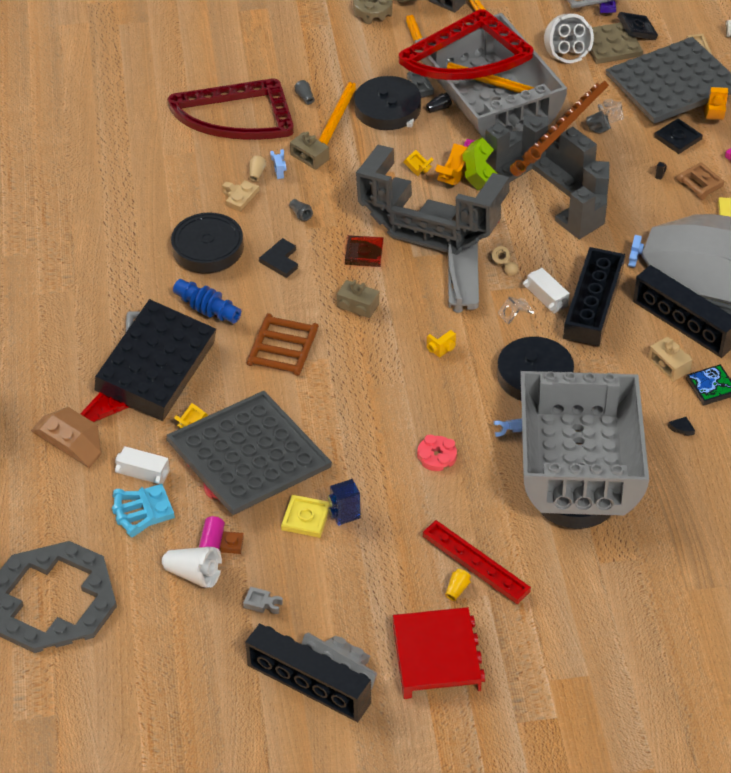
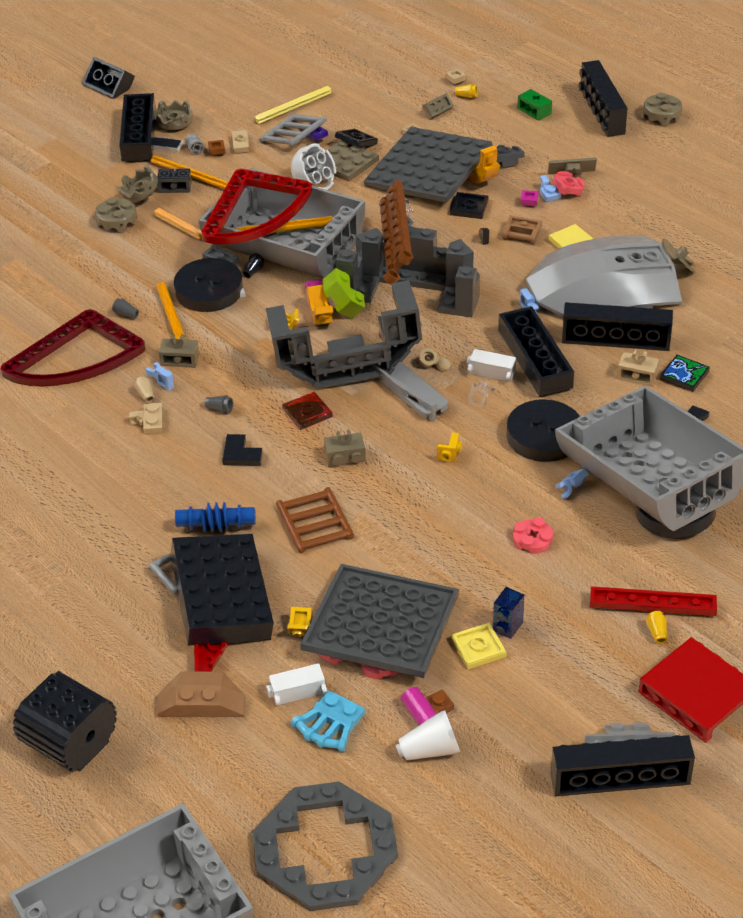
camera: 35 degrees left, 5 degrees down
black brick [171,212,244,273] -> none
light grey plate [243,587,283,614] -> none

